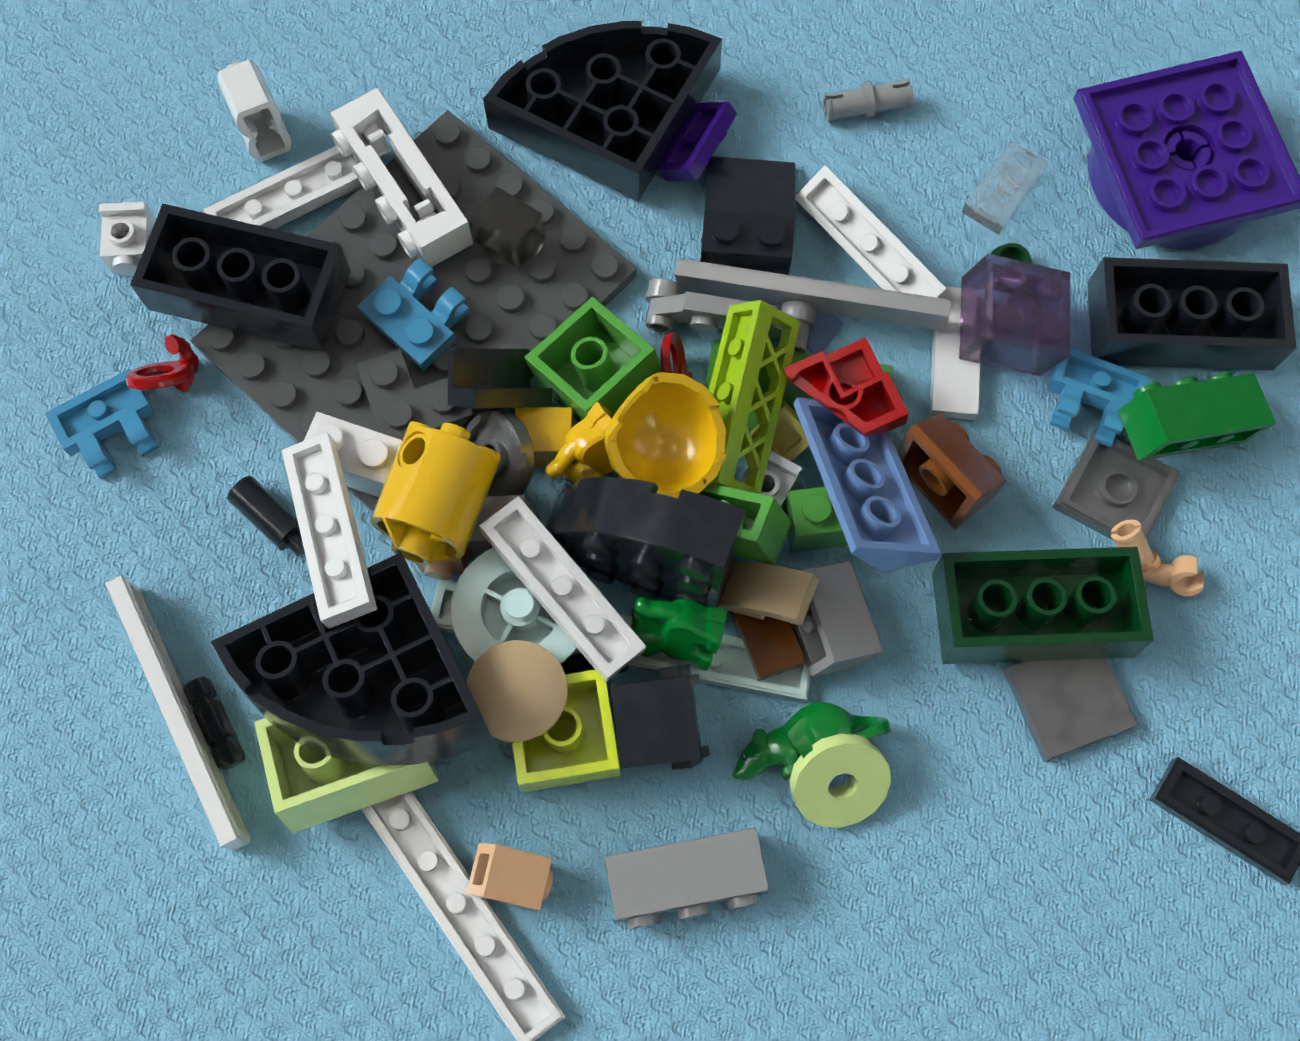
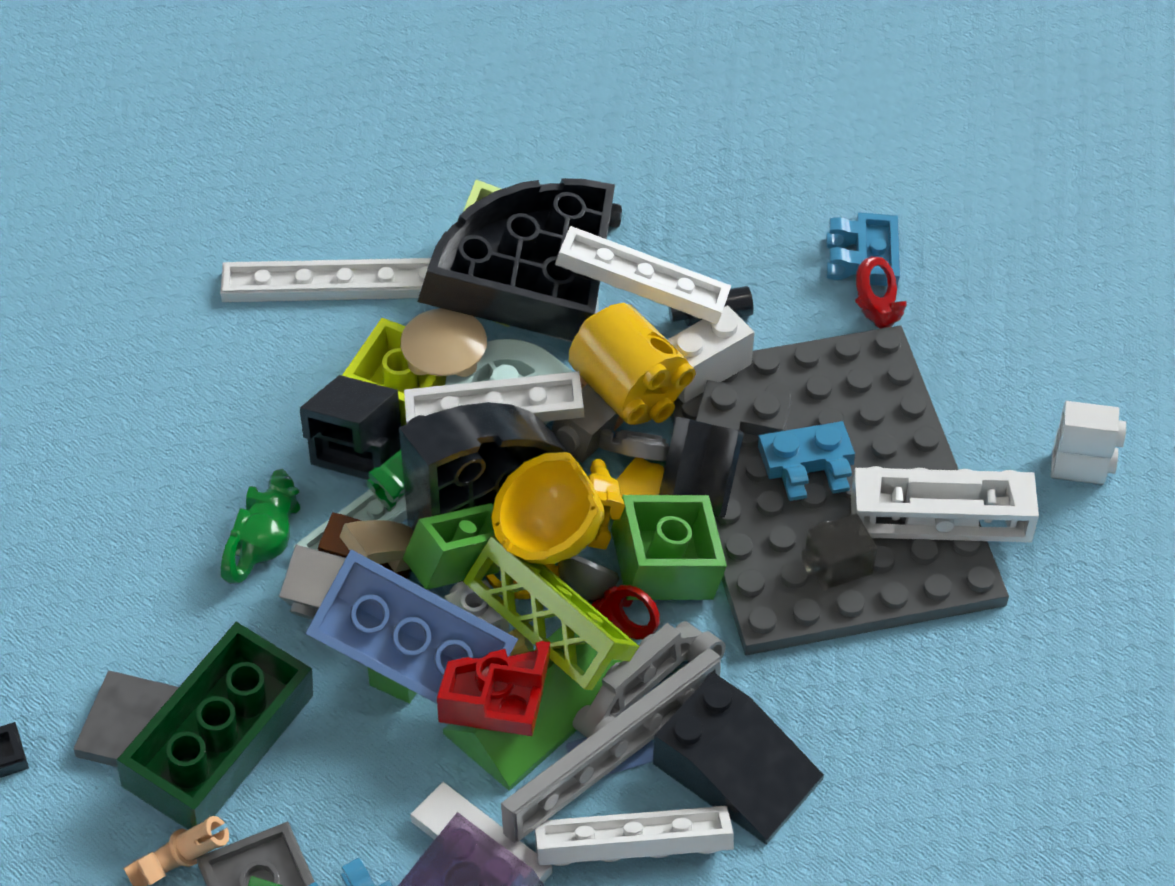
camera: 125 degrees right, 20 degrees down
white brick [99,201,156,276] -> none
white tile [105,575,251,851] -> none
black brick [130,203,351,351] -> none
white plate [203,146,362,229] -> none
light nougat brick [466,843,553,910] -> none
black brick [483,21,722,201] -> none
light grey brick [605,828,769,929] -> none
dark purple plate [657,102,737,181] -> none
yellowish green tile [789,733,891,828] -> none
dark orange slope [898,413,1006,530] -> none

